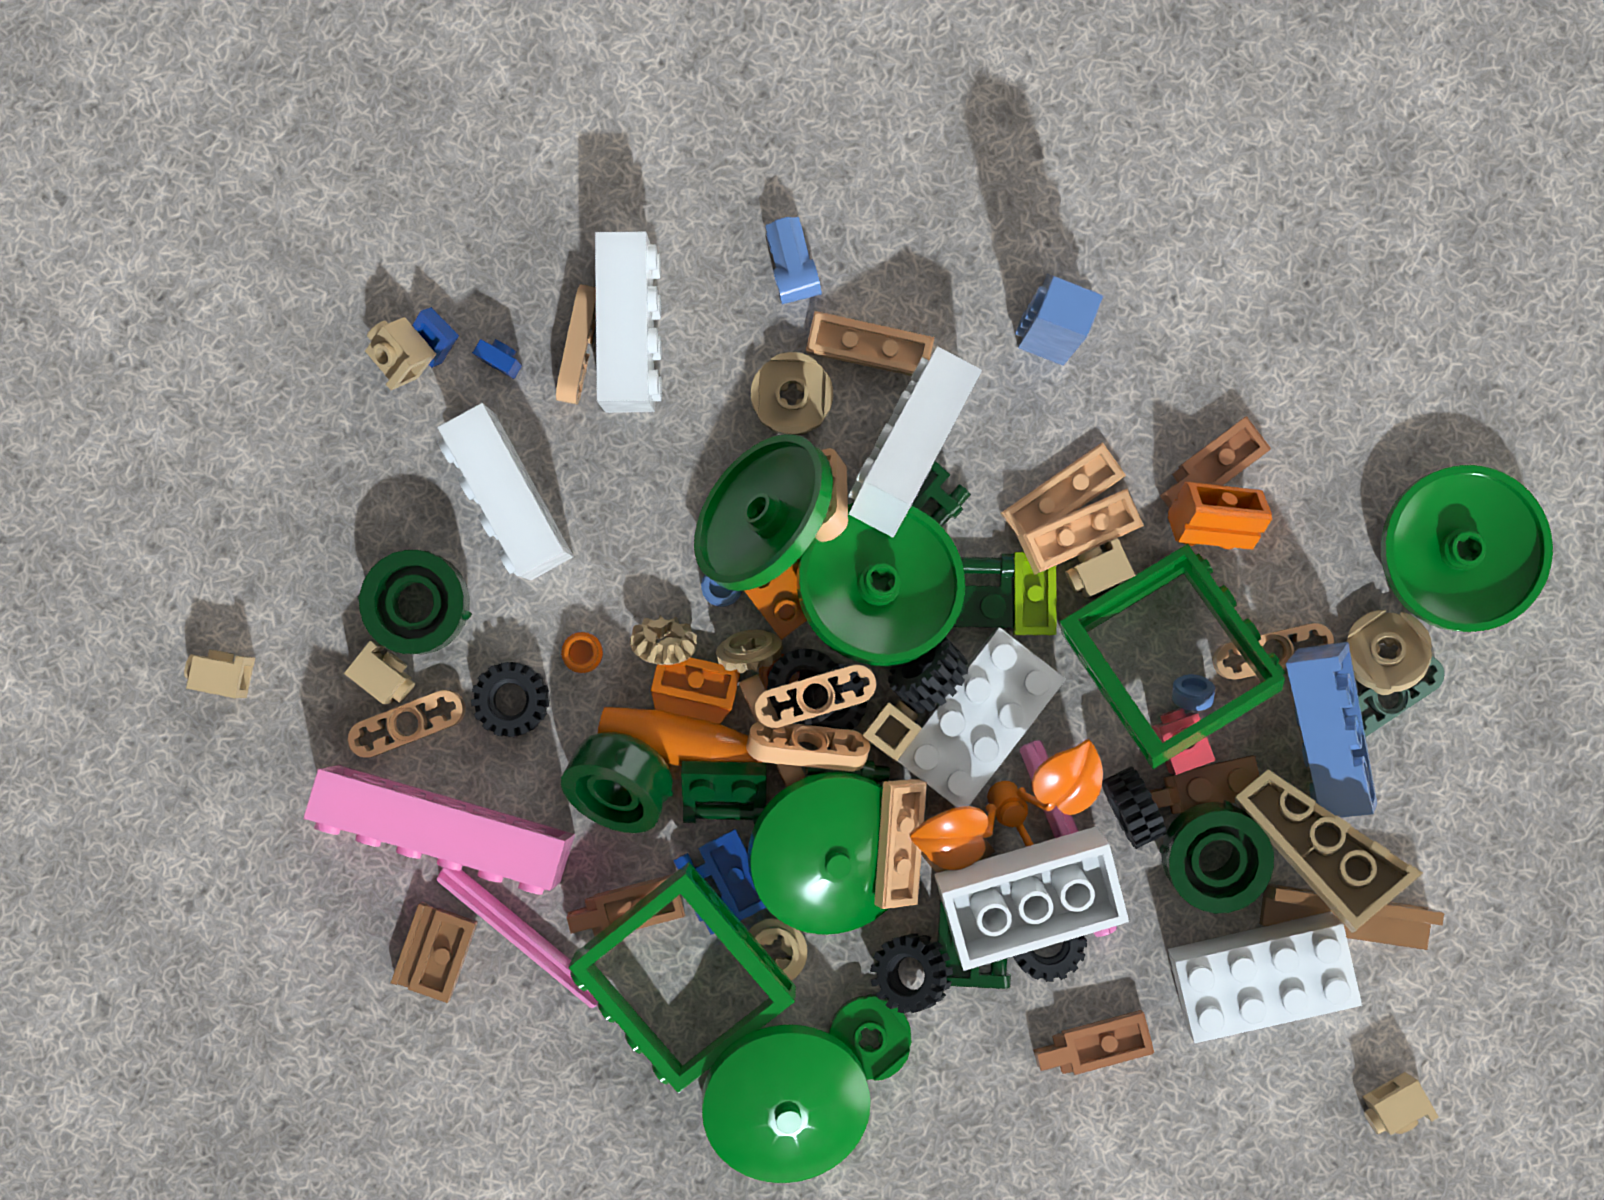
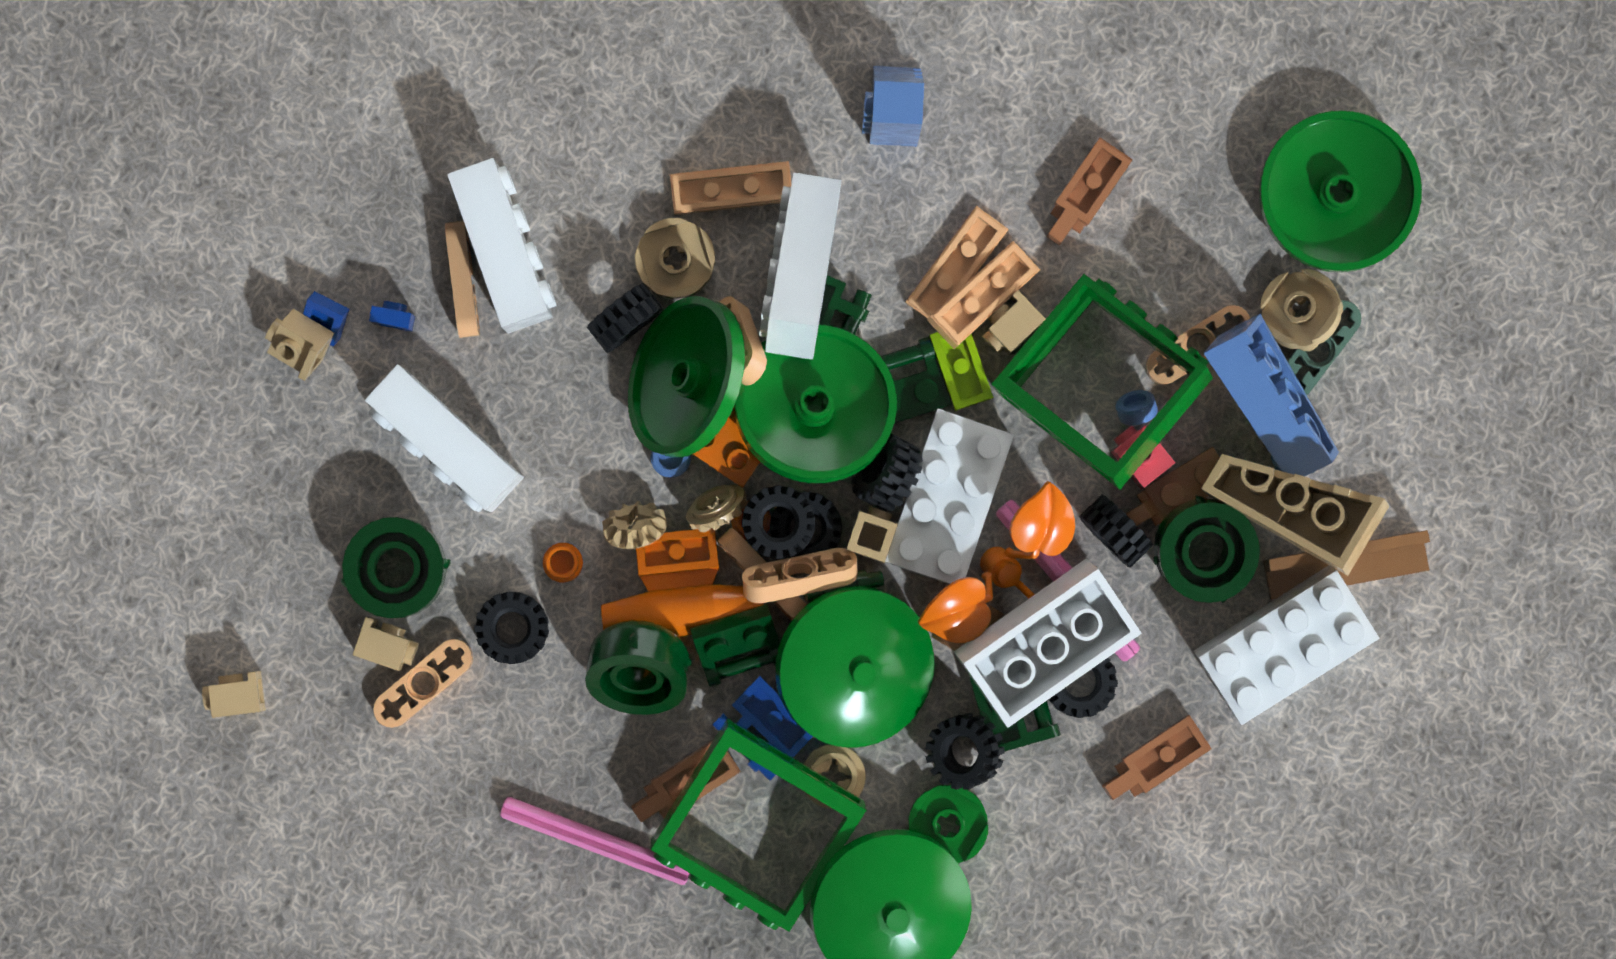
camera: 25 degrees left, 0 degrees up
bright pink brick [303,765,575,895] -> none
medium nougat plate [391,902,478,1003] -> none
light nougat beam [755,665,876,728] -> none
medium blue piece [765,217,822,305] -> none
light nougat tile [874,779,927,909] -> none
orange brick [1168,482,1272,550] -> none
tan brick [1362,1072,1439,1135] -> none
none -> black tyre [587,283,663,353]

